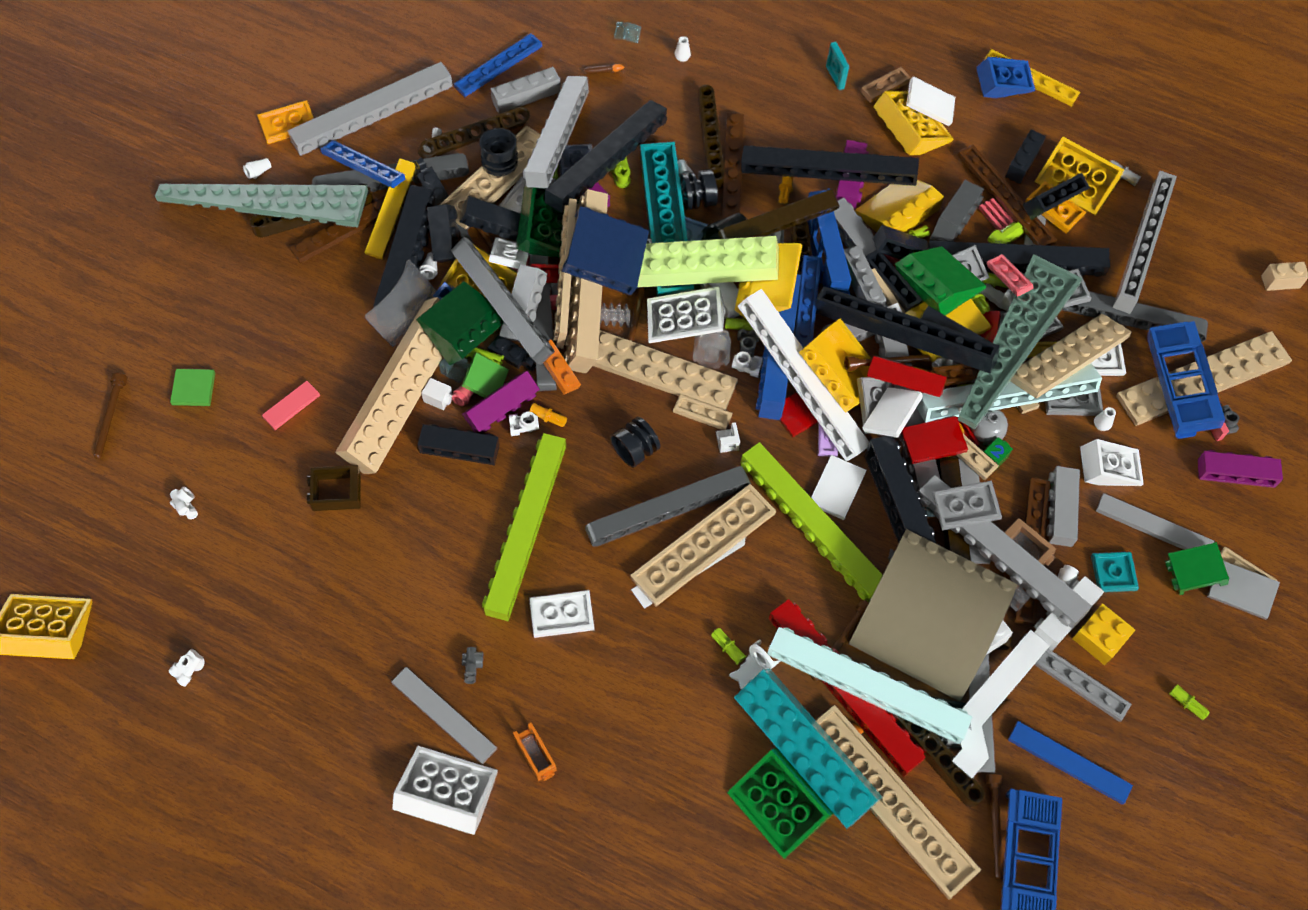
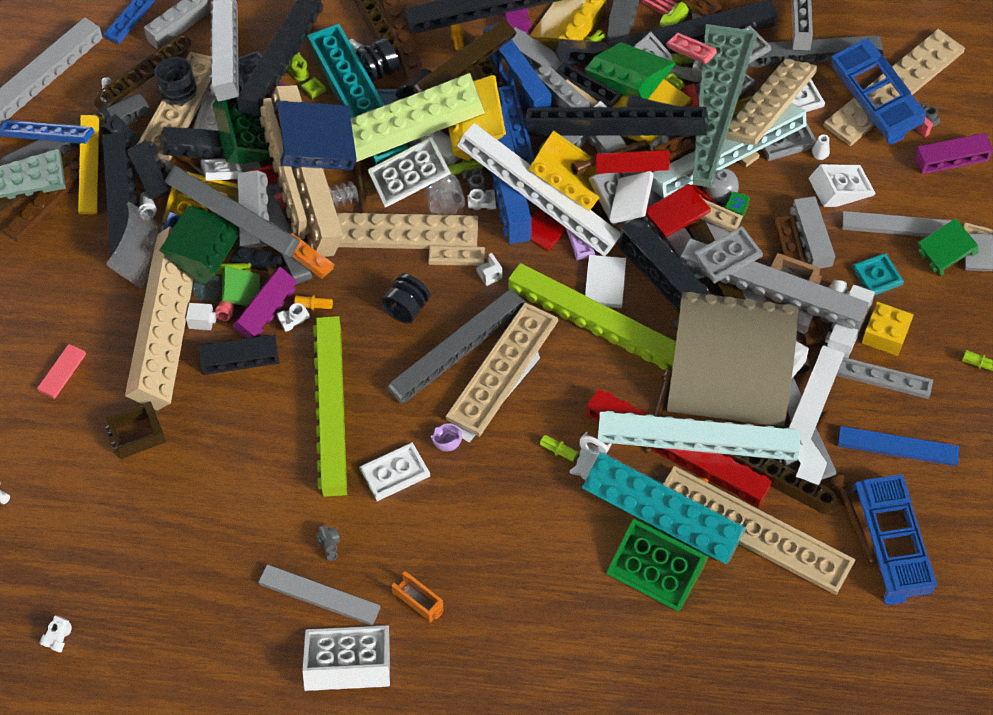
camera: 15 degrees left, 5 degrees down
none -> lime tile [301,77,326,100]
none -> lavender hair [431,423,462,452]

